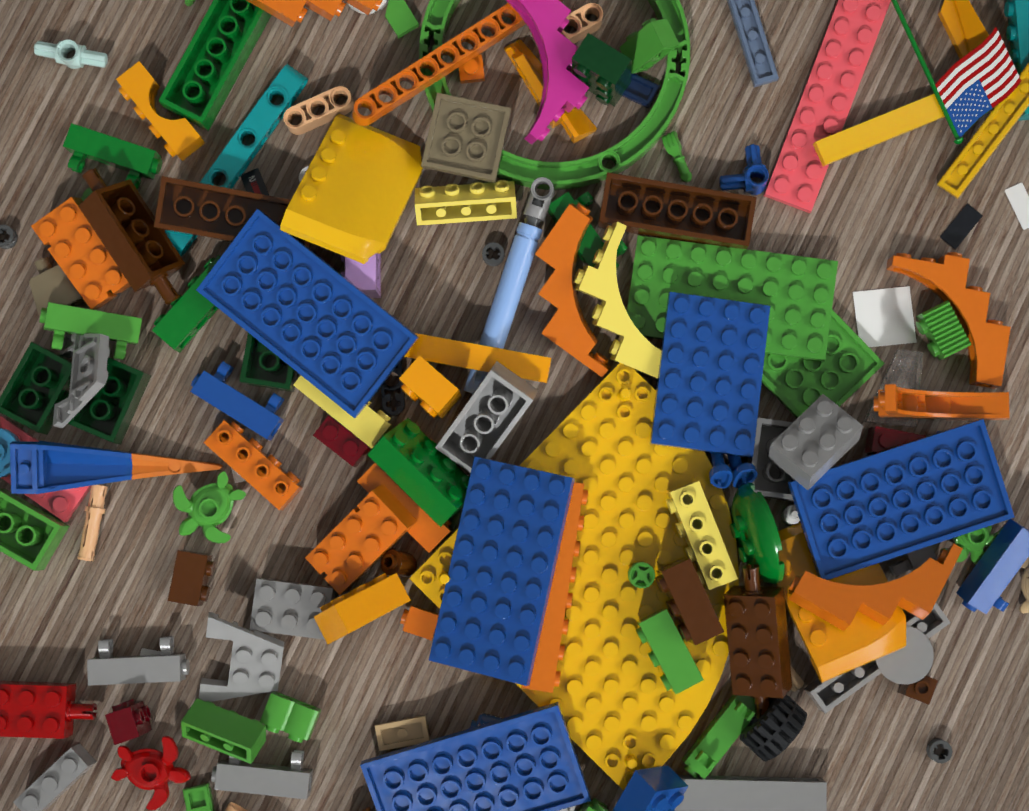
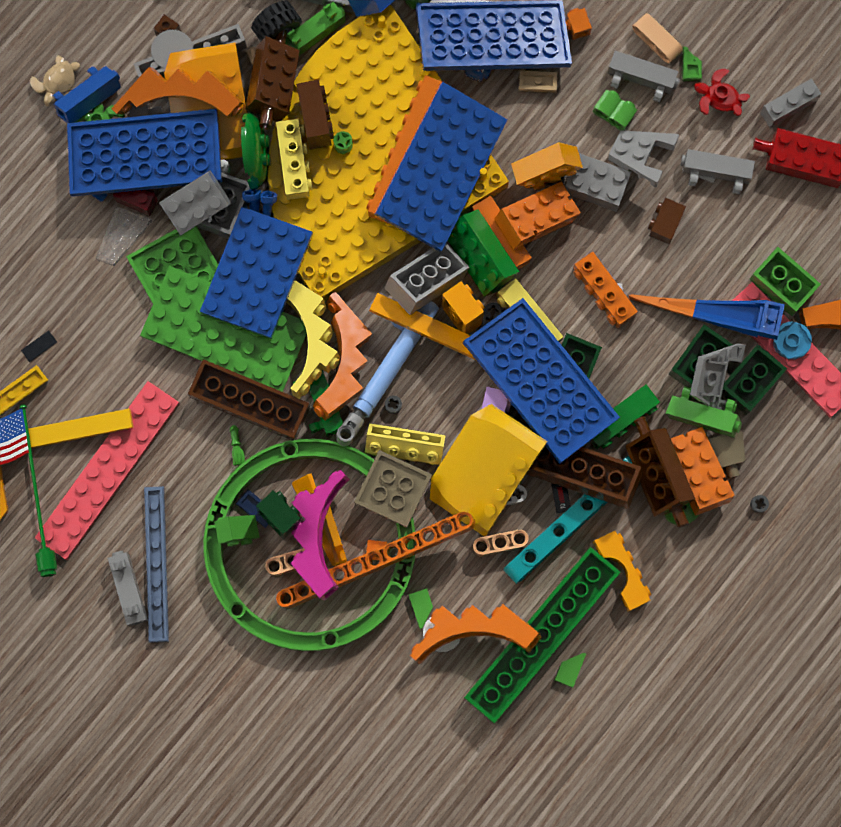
camera: 170 degrees left, 5 degrees down
light aqua axle [34,40,108,69] -> none
green brick [63,123,162,190] -> none
light nougat pin [77,484,108,561] -> none
dark red brick [105,699,152,745] -> none
bright green animal [173,471,246,543] -> none
bright green brick [181,698,266,764] -> none
blue brick [190,361,285,441] -> none
dark red brick [313,415,371,468] -> none
reddish brown brick [381,550,417,578] -> none
orange brick [400,605,439,641] -> none
bright green brick [636,608,704,694] -> none
blue axle [719,144,769,195] -> none
white sticker [853,286,917,347] -> none
orange arch [873,384,1010,421] -> none
orange arch [886,252,1011,389] -> none
bright green brick [916,300,971,360] -> none

